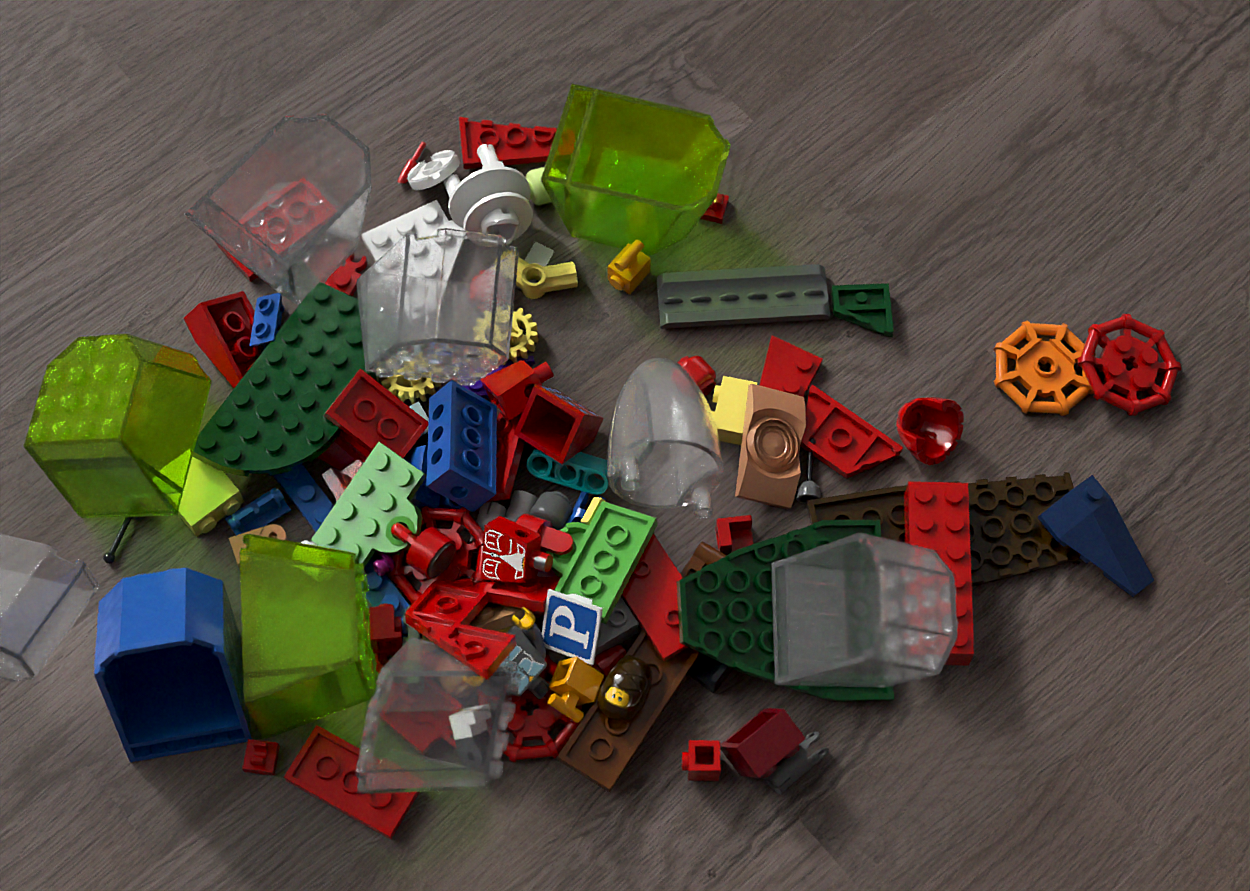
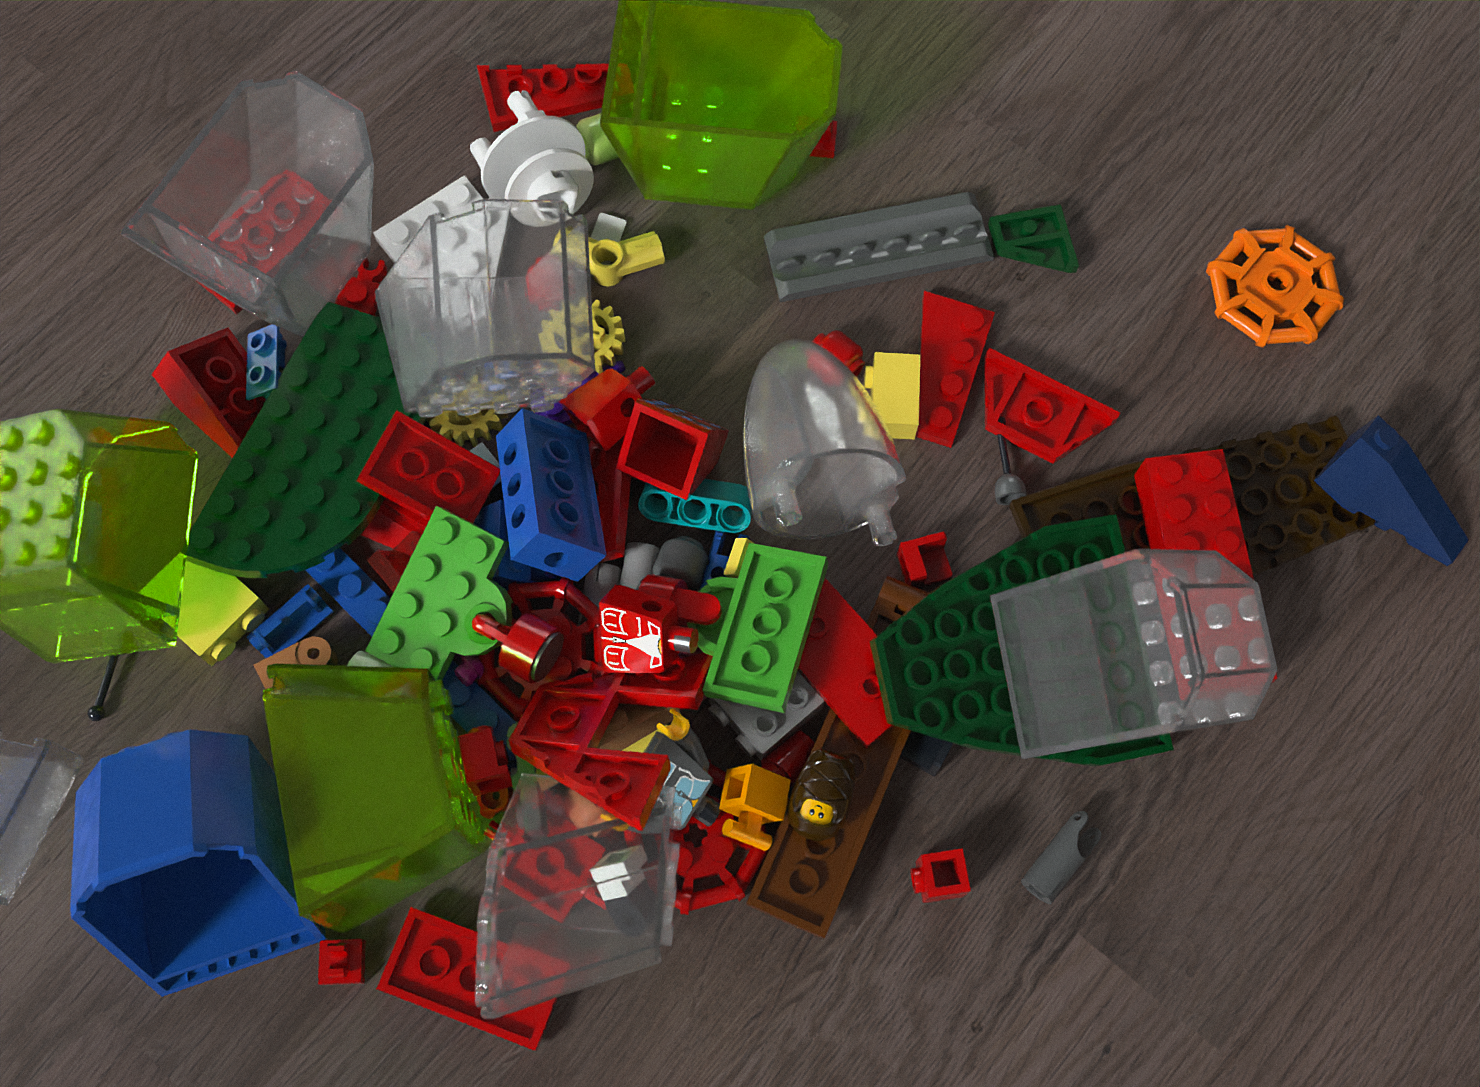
camera: 10 degrees left, 5 degrees up
red piece [397,141,426,183] -> none
white tile [407,150,460,190] -> none
piece [542,589,603,665] -> none
light orange brick [608,239,651,295] -> none
dark red piece [720,708,806,779] -> none
nougat slope [735,384,806,509] -> none
red hair [896,397,964,465] -> none
red plate [1077,314,1181,416] -> none

